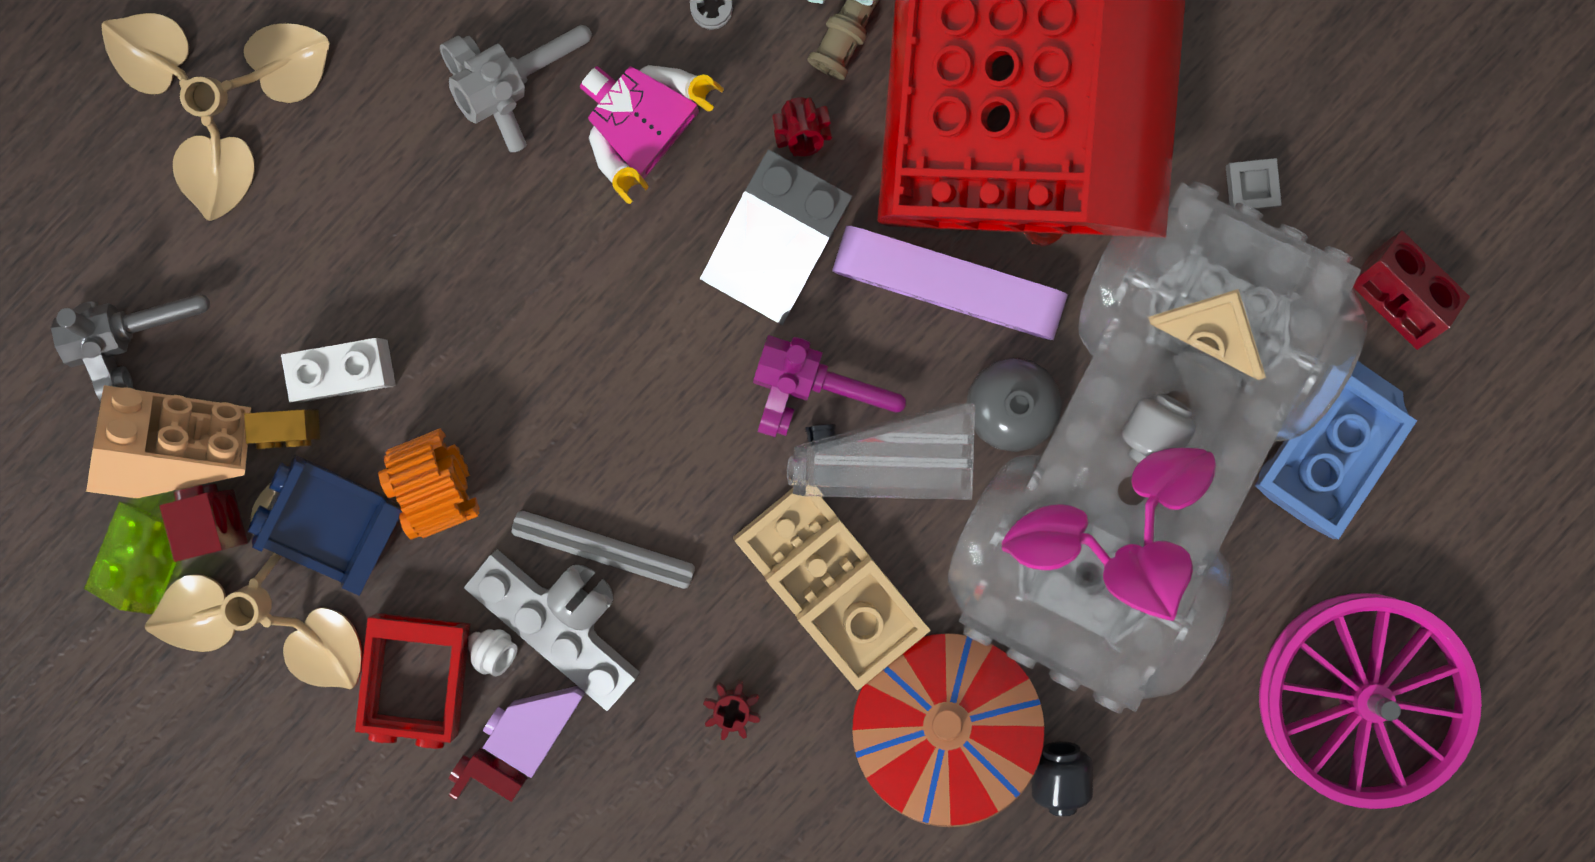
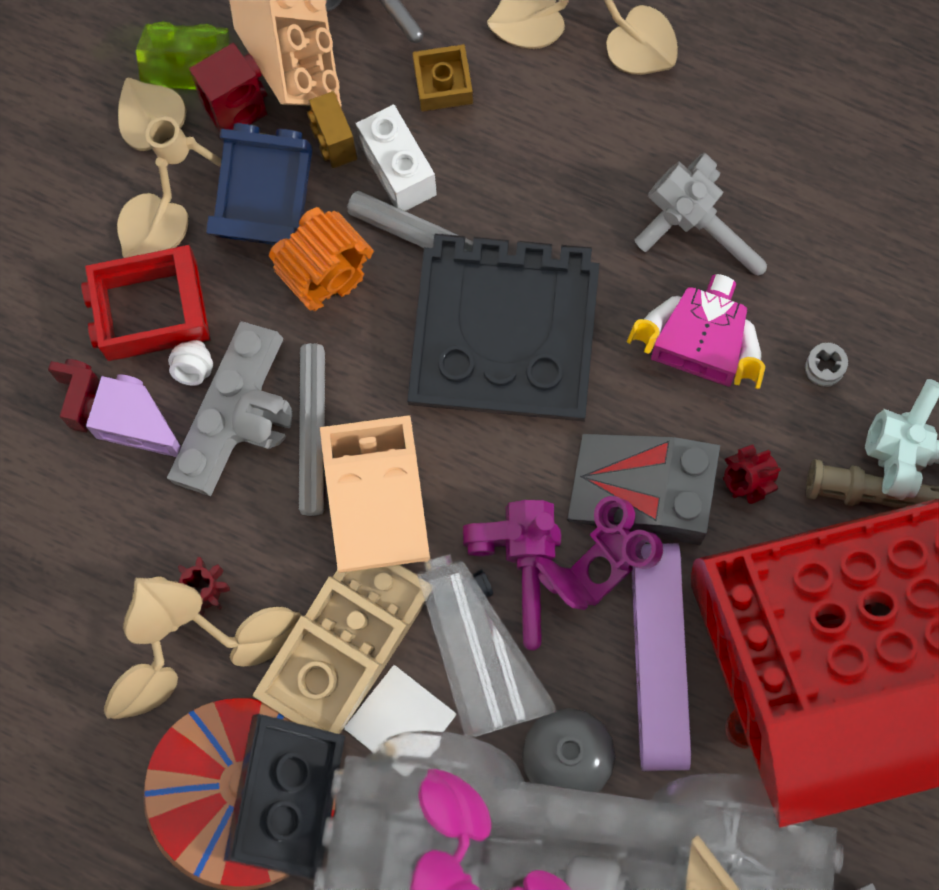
camera: 75 degrees right, 15 degrees down
none -> tan plant [104,577,302,719]
none -> black tile [223,714,345,880]
none -> light nougat slope [320,415,430,573]
none -> white sticker [344,665,456,778]
none -> light grey axle [347,191,473,252]
none -> black hinge [407,234,599,422]
none -> pearl gold piece [412,44,473,112]
none -> magenta piece [535,496,663,610]

